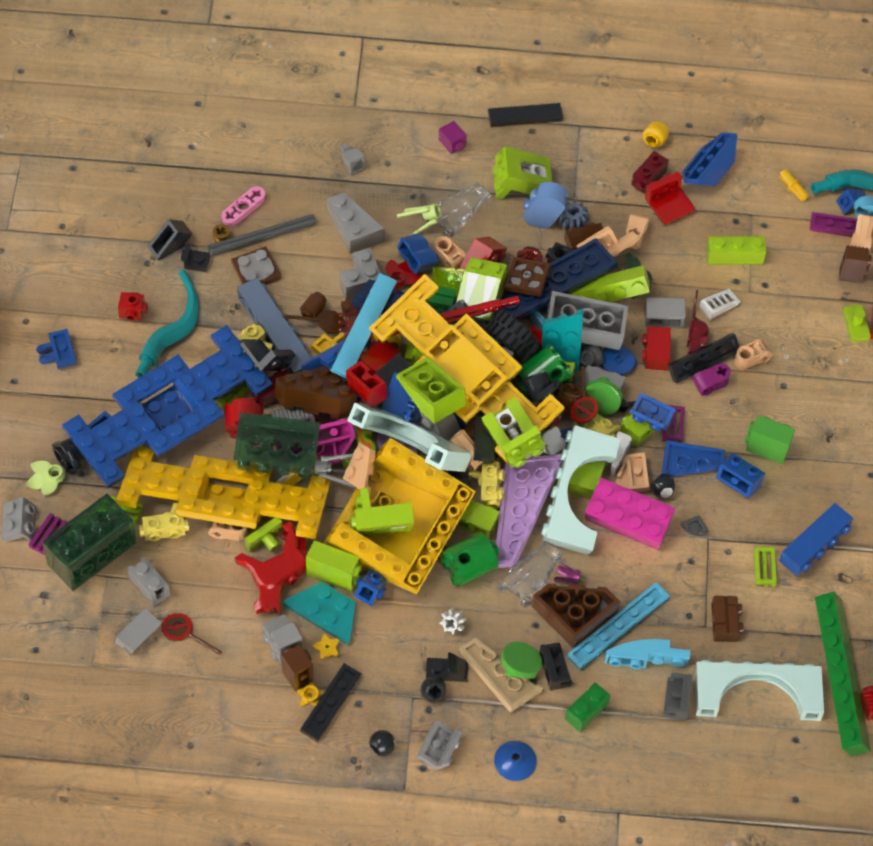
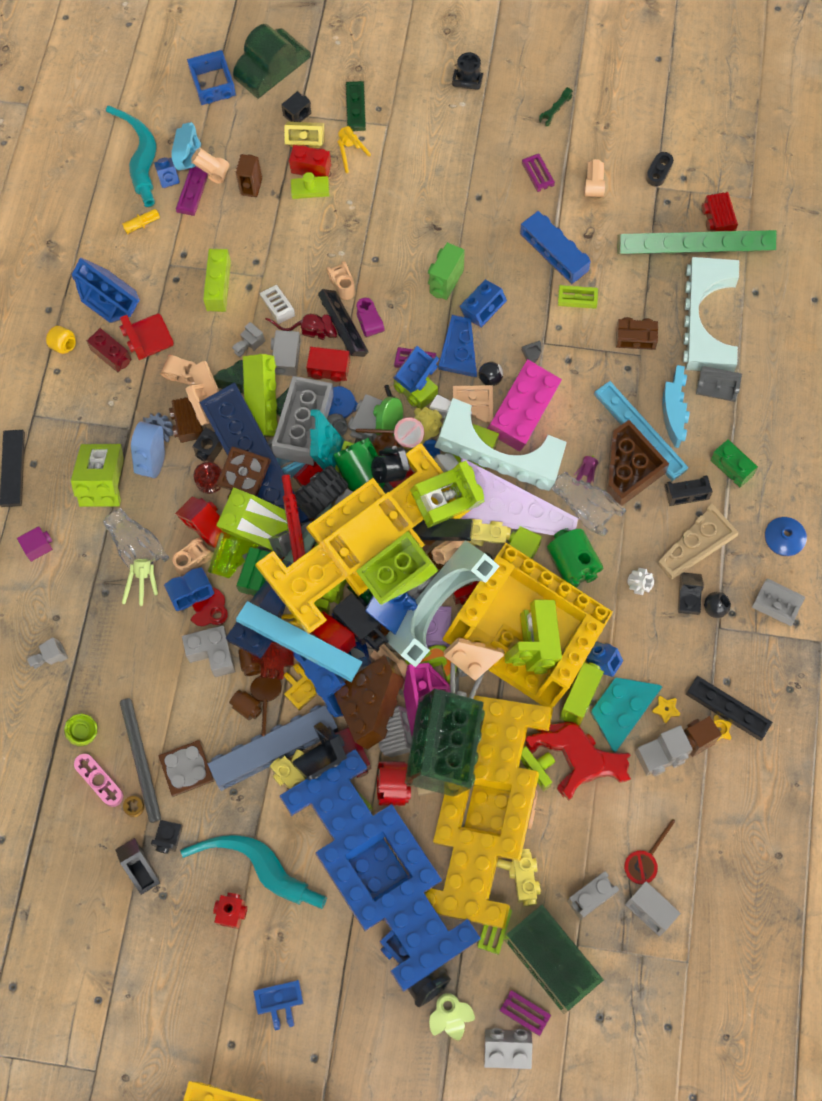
camera: 80 degrees left, 10 degrees up
light grey wedge [327,192,385,254] -> none
red brick [346,360,388,408] -> none
black piece [369,730,396,756] -> none
bright green tile [501,642,542,679] -> none
none -> lime hair [64,713,97,747]
none -> light grey piece [232,322,265,357]

